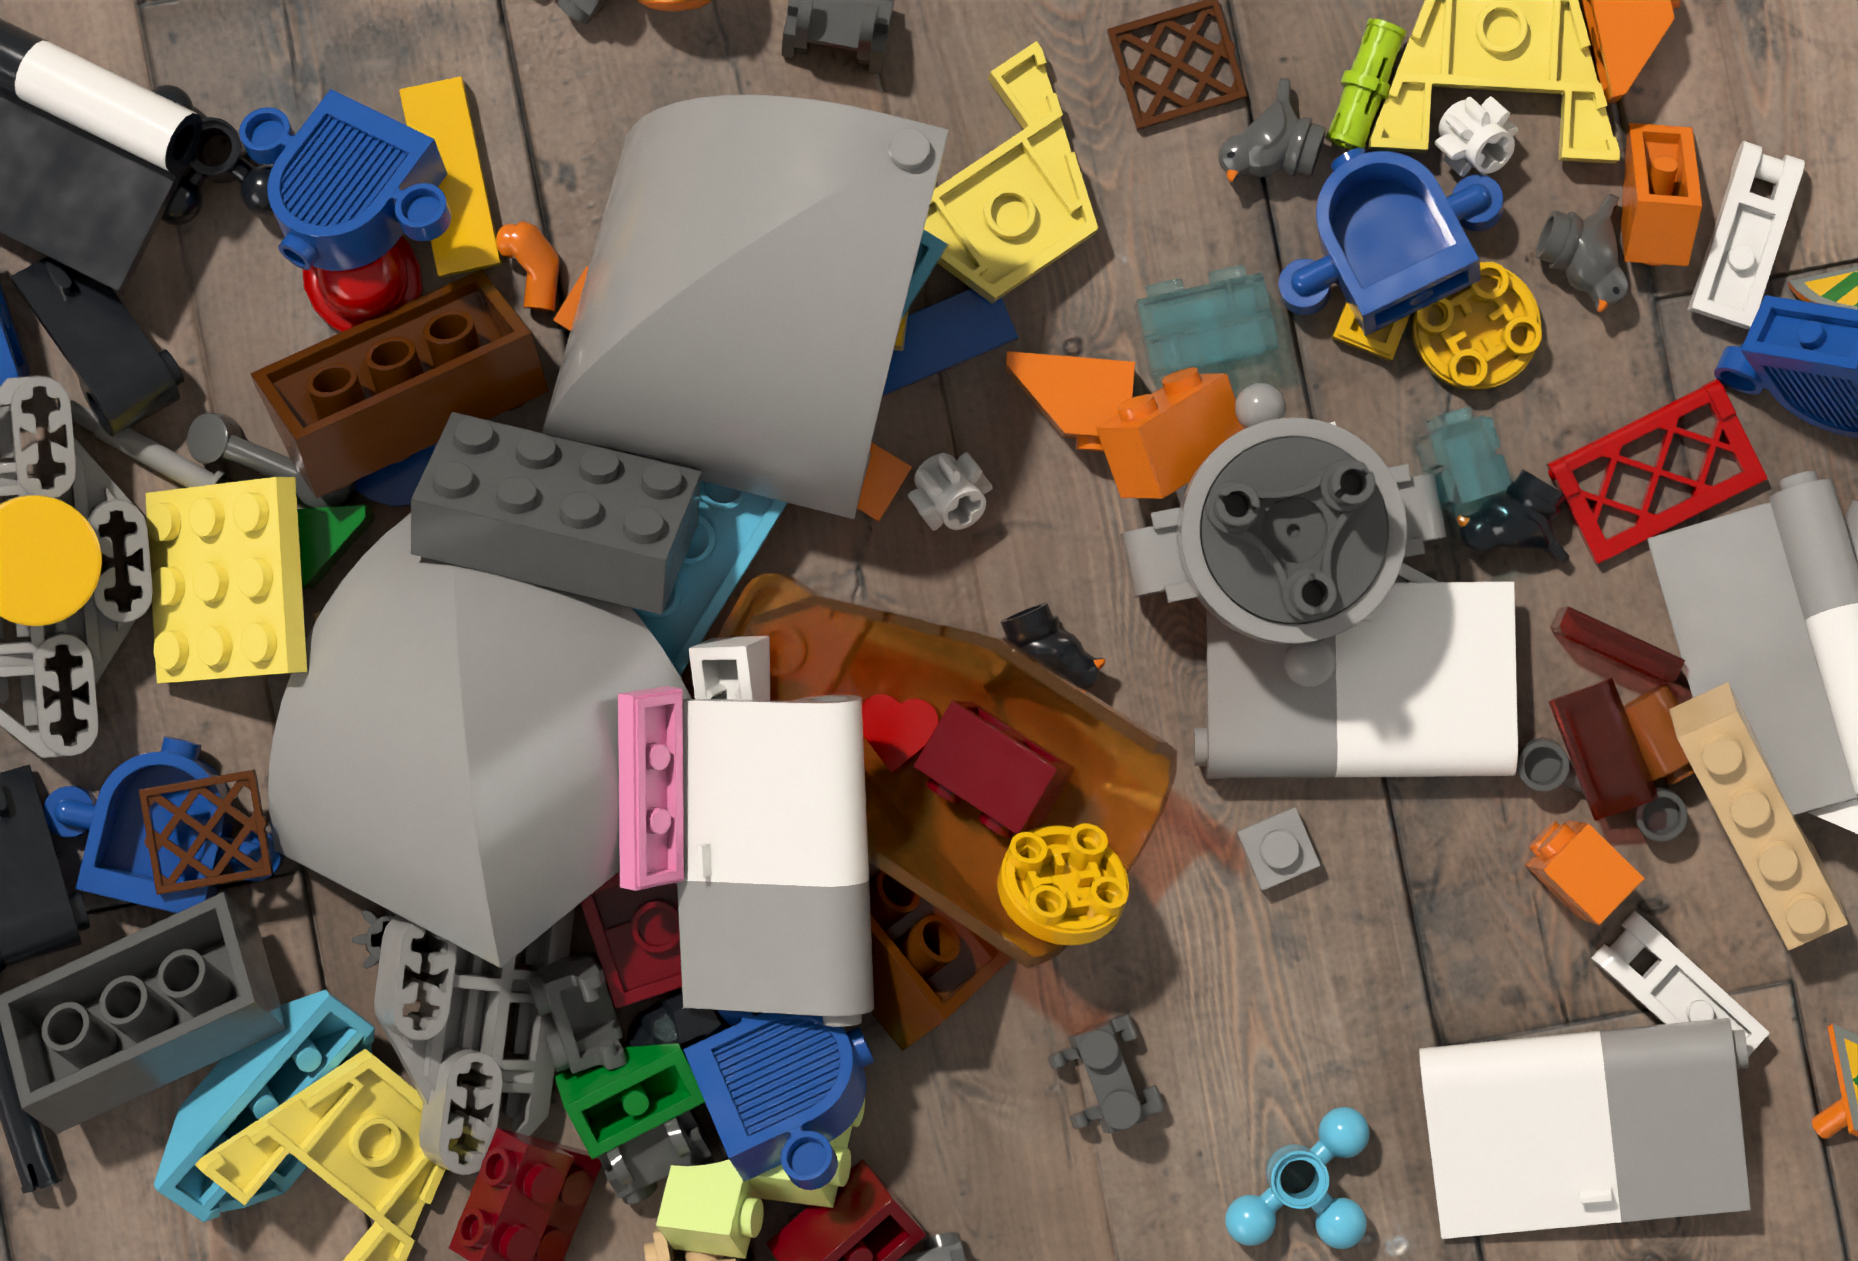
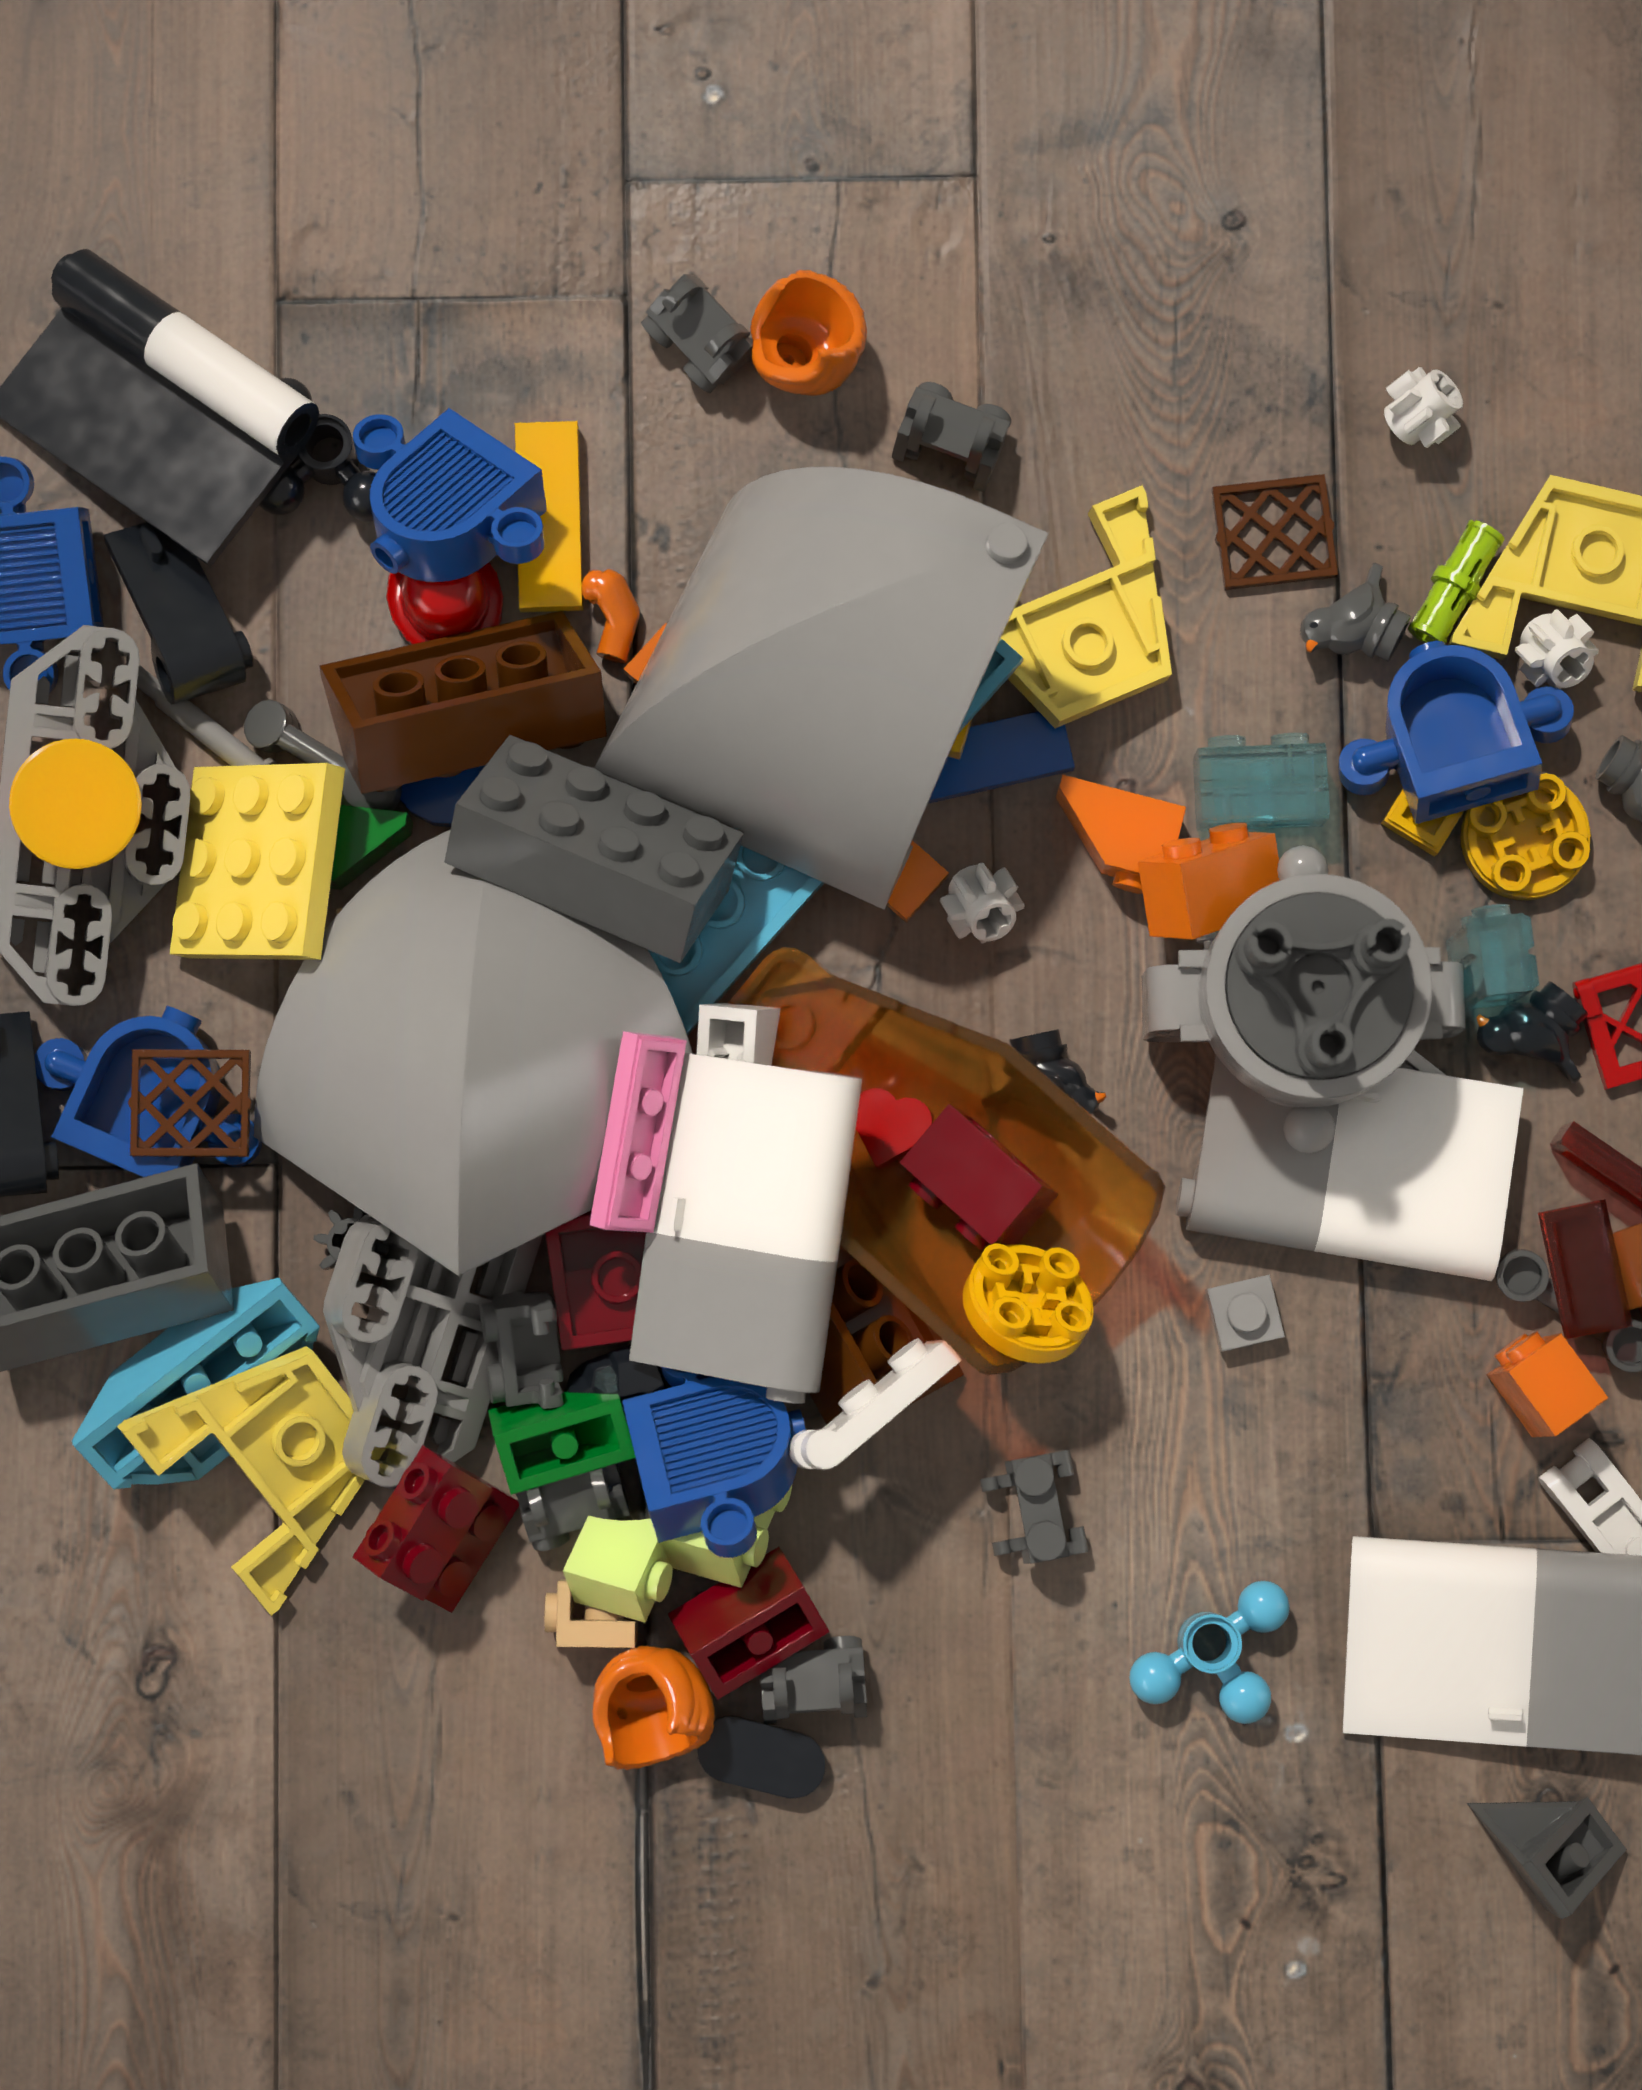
camera: 10 degrees right, 5 degrees down
none -> white plate [789,1338,962,1469]

